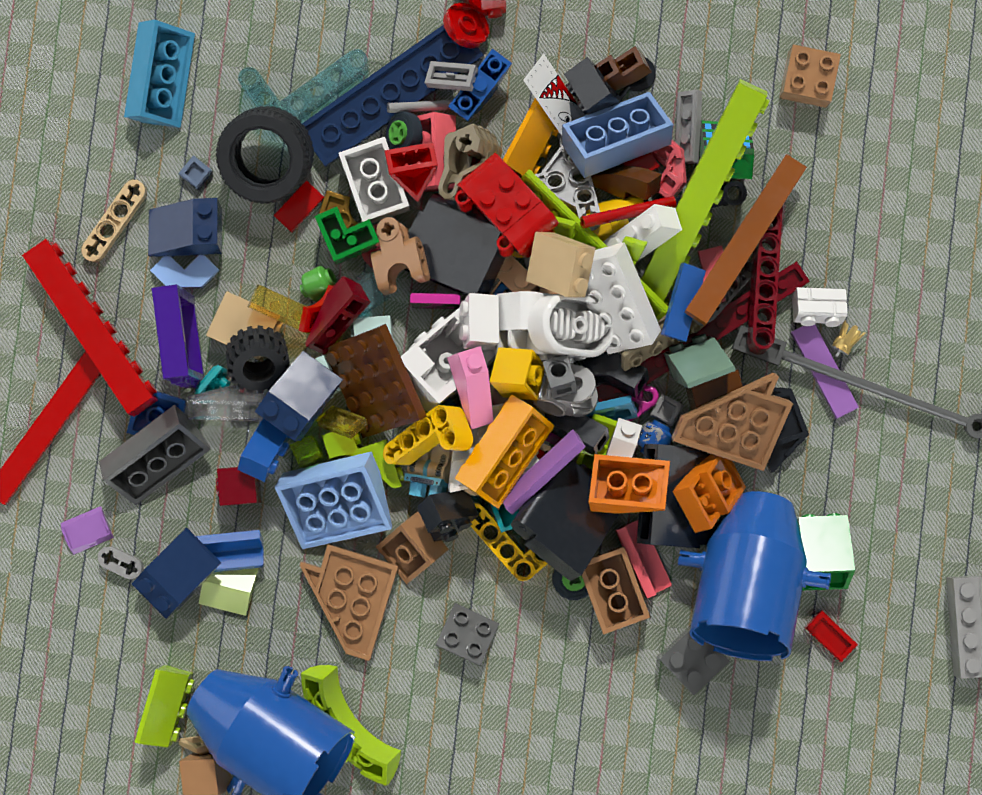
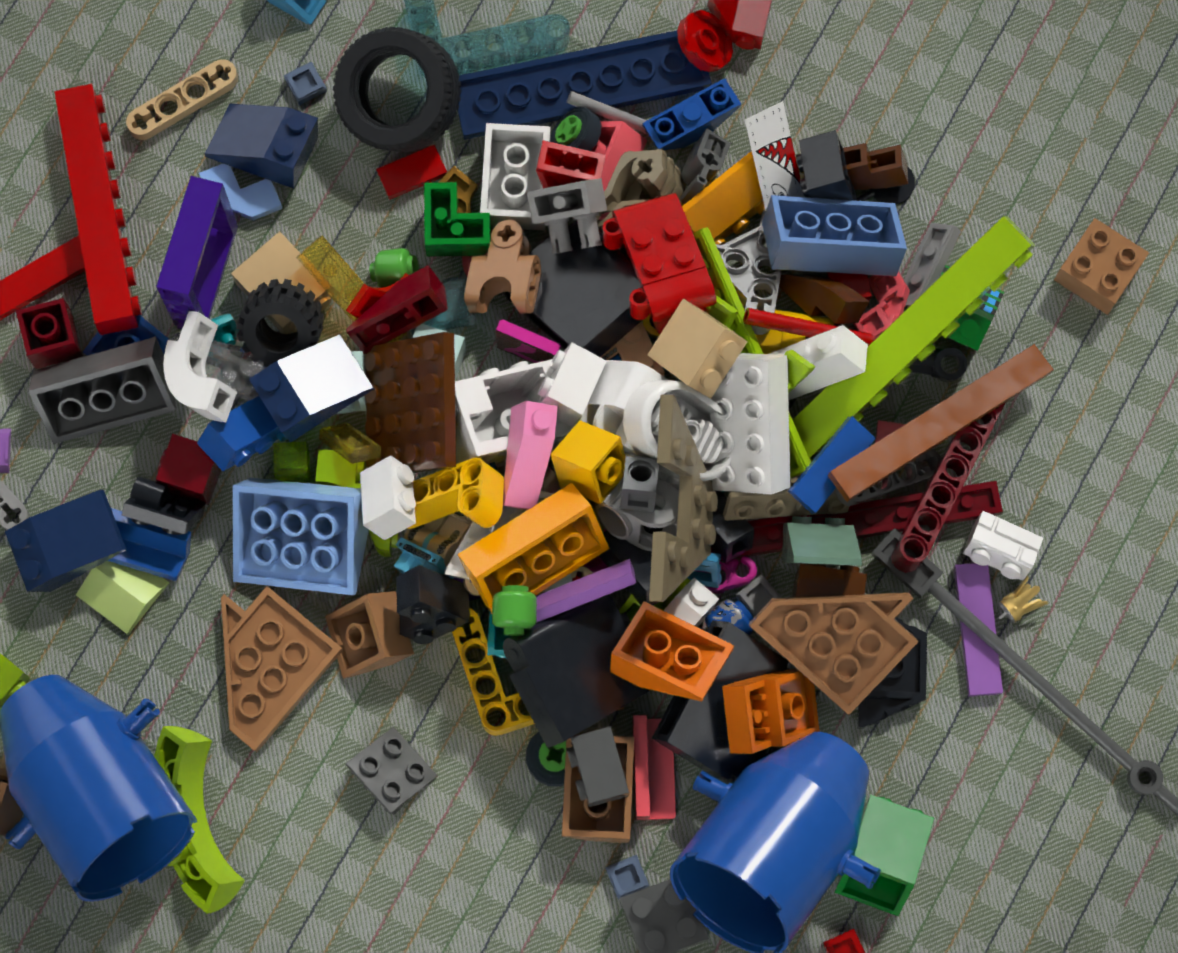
camera: 15 degrees right, 10 degrees down
light grey tile [425,61,478,91] -> none
none -> dark red head [16,298,83,369]
none -> black plate [122,476,206,535]
none -> white arch [163,311,237,423]
none -> white brick [360,455,416,540]
none -> bright green head [492,585,537,636]
none -> light grey brick [527,178,607,254]
none -> dark grey brick [566,726,629,807]
none -> sand blue tile [605,855,649,900]
none -> dark tan wing [649,395,718,602]
none -> dark grey piece [680,129,731,204]

